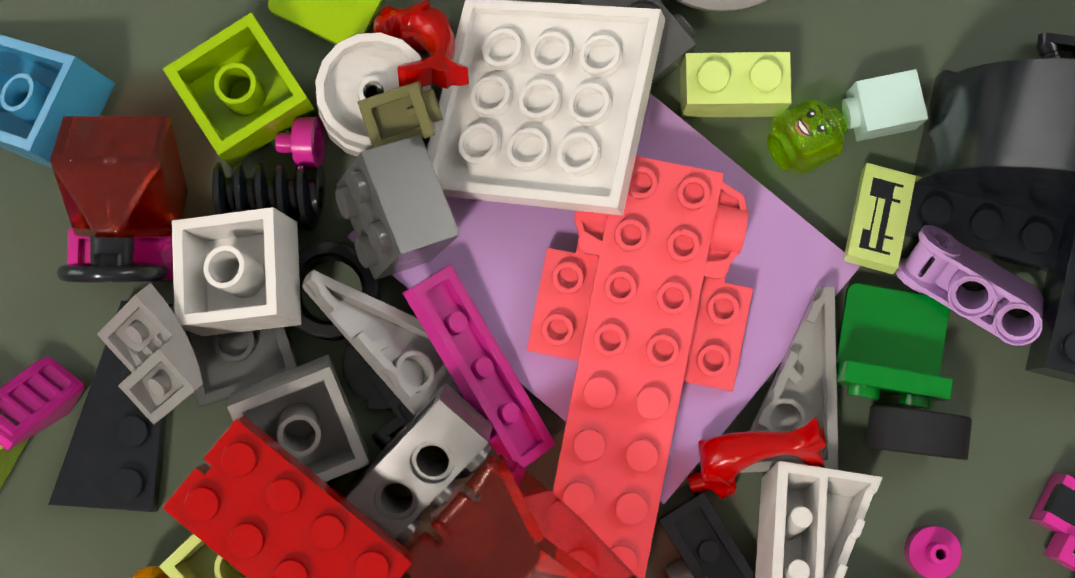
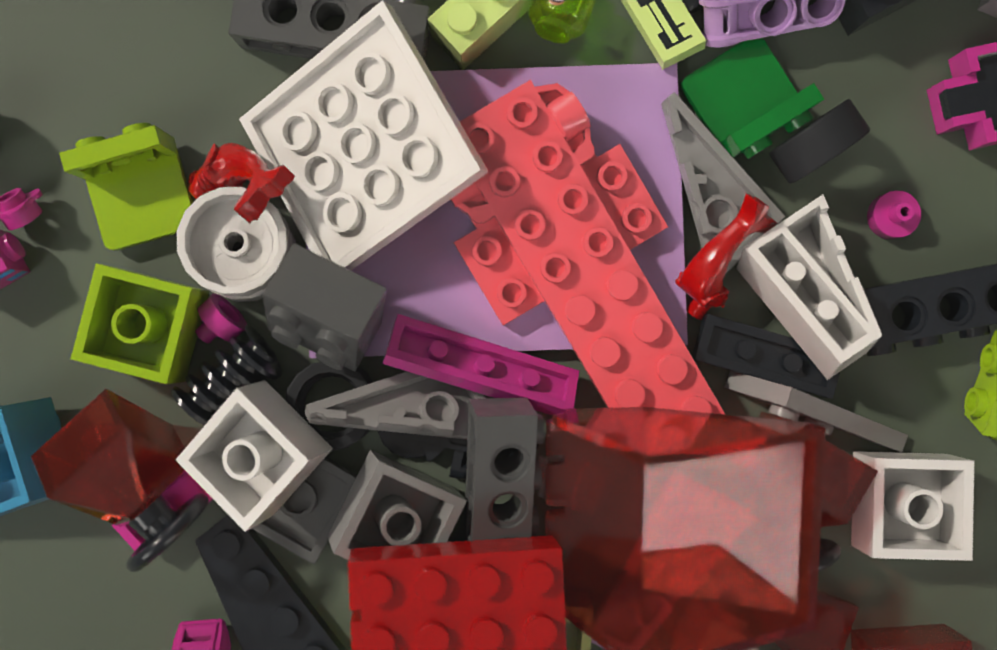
camera: 40 degrees left, 5 degrees up
light grey slope [97,283,203,425] -> none
olive bracket [357,81,443,148] -> none

